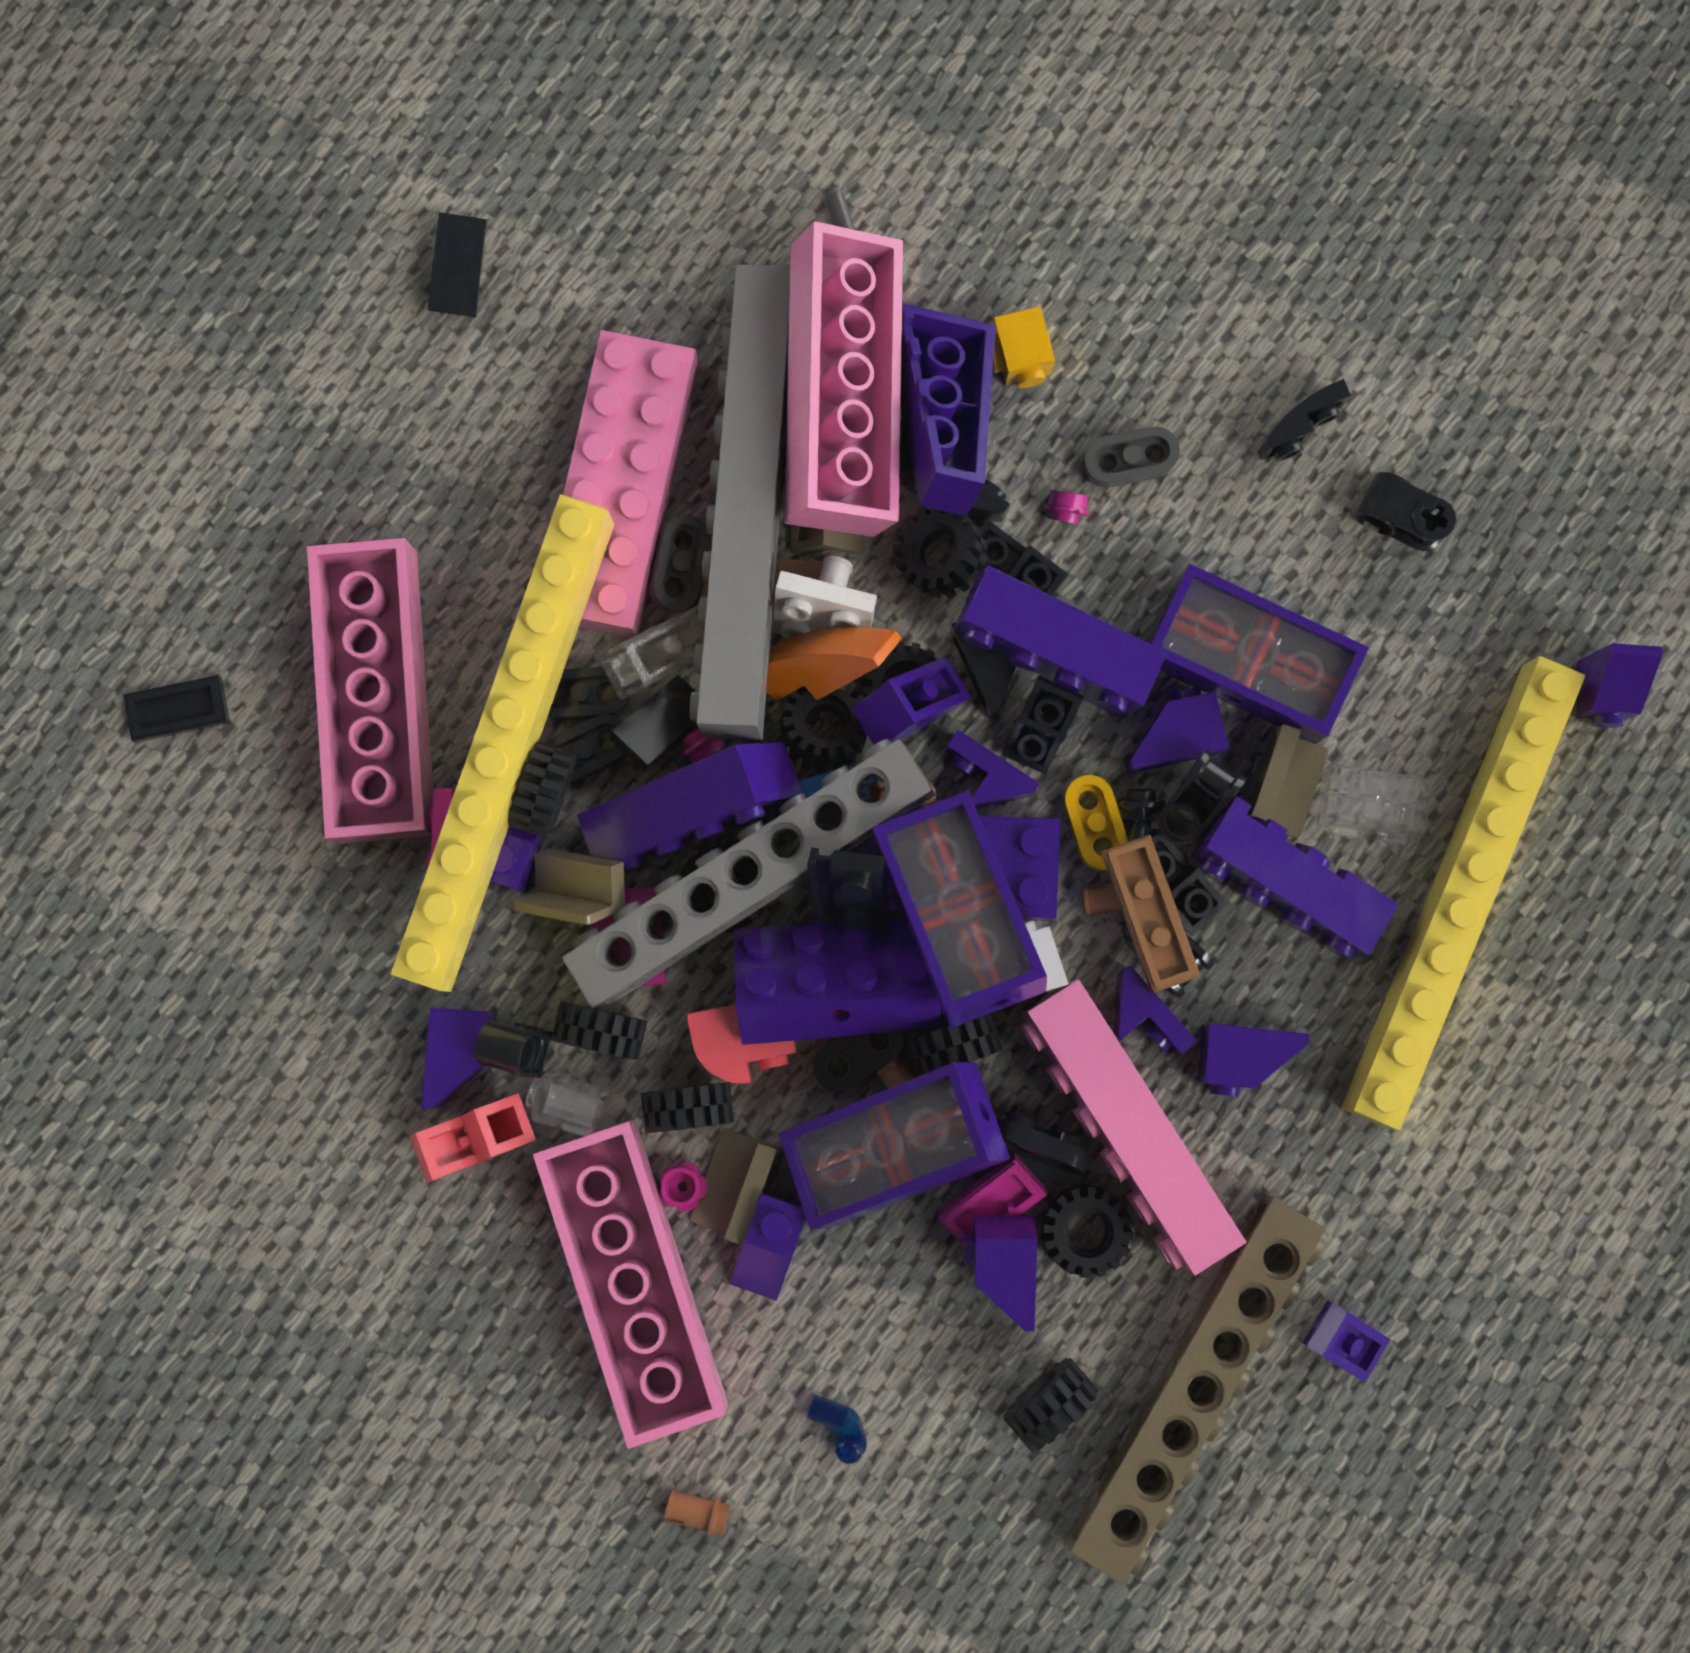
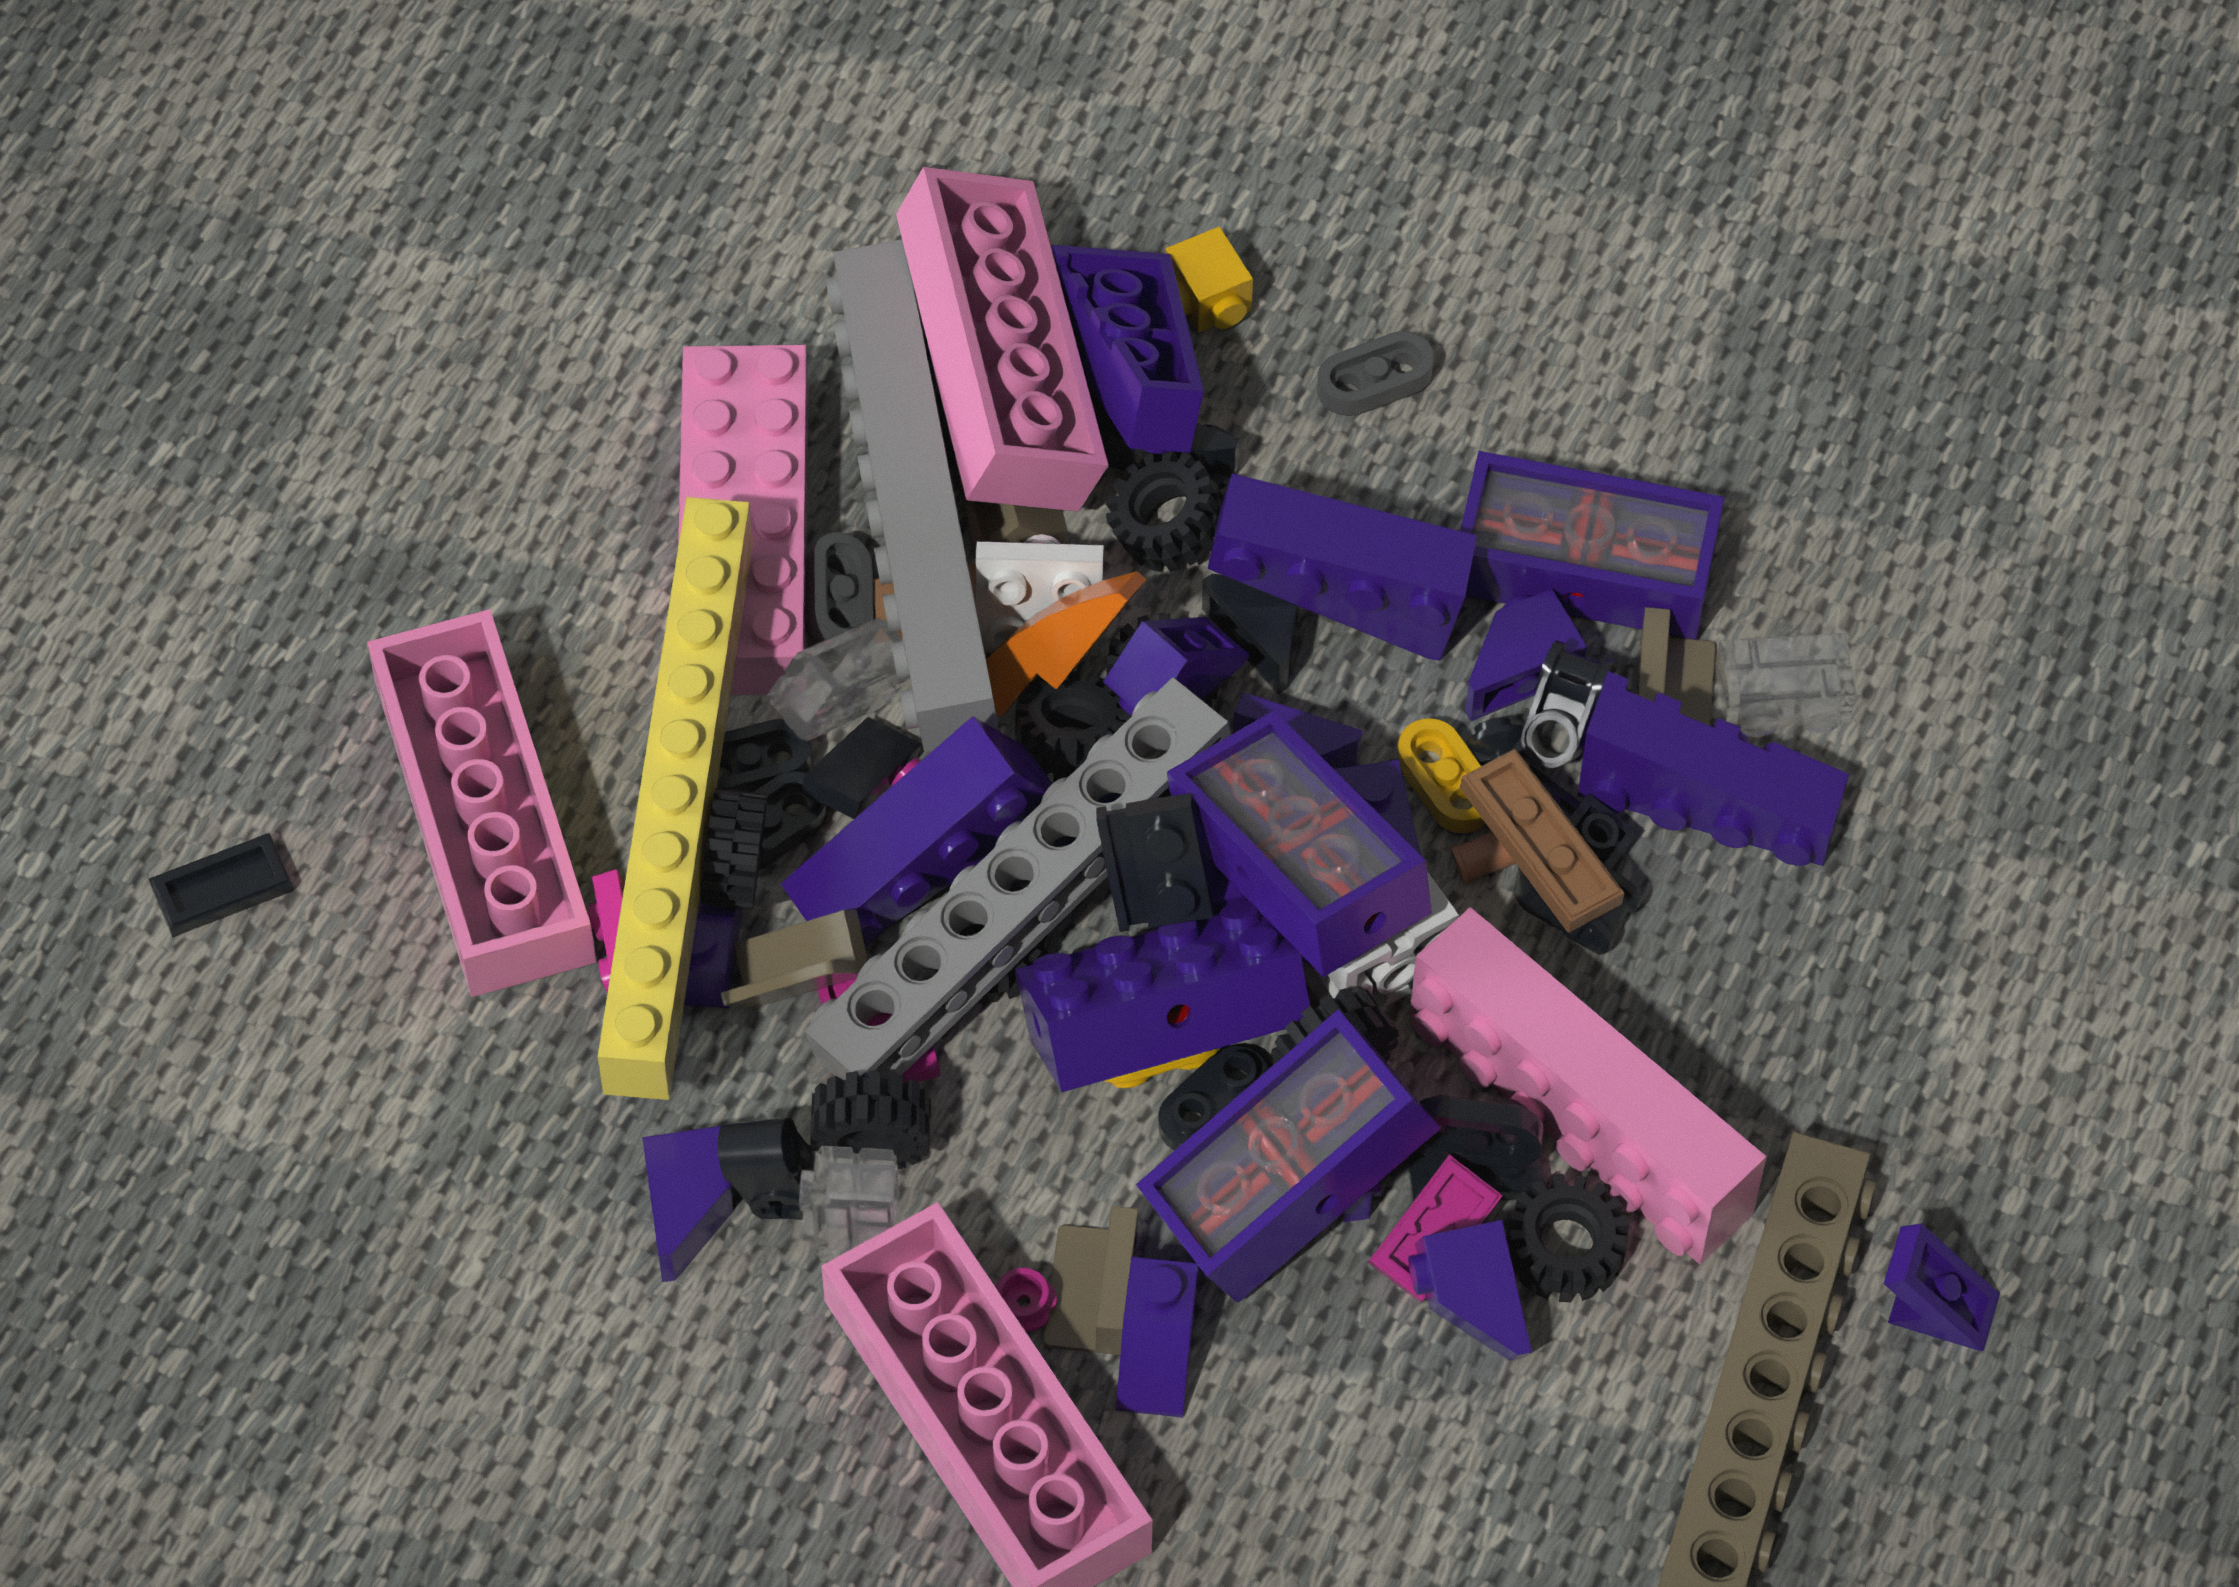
camera: 15 degrees left, 25 degrees down
coral brick [410,1093,536,1183] -> none
black slope [428,212,487,318] -> none
black tyre [641,1082,734,1133] -> none
coral brick [686,1004,797,1084] -> none
clear blue arm [806,1394,867,1464] -> none
black slope [1002,676,1084,775] -> none
black tyre [1003,1358,1099,1452] -> none
dark pink plate [1043,490,1090,524] -> none
dark purple slope [1113,965,1197,1054] -> none
dark purple slope [1197,1023,1309,1097] -> none
black slope [1258,378,1351,462] -> none
light yellow brick [1341,656,1586,1131] -> none
black piece [1355,472,1457,551] -> none
dark purple slope [1576,643,1662,728] -> none

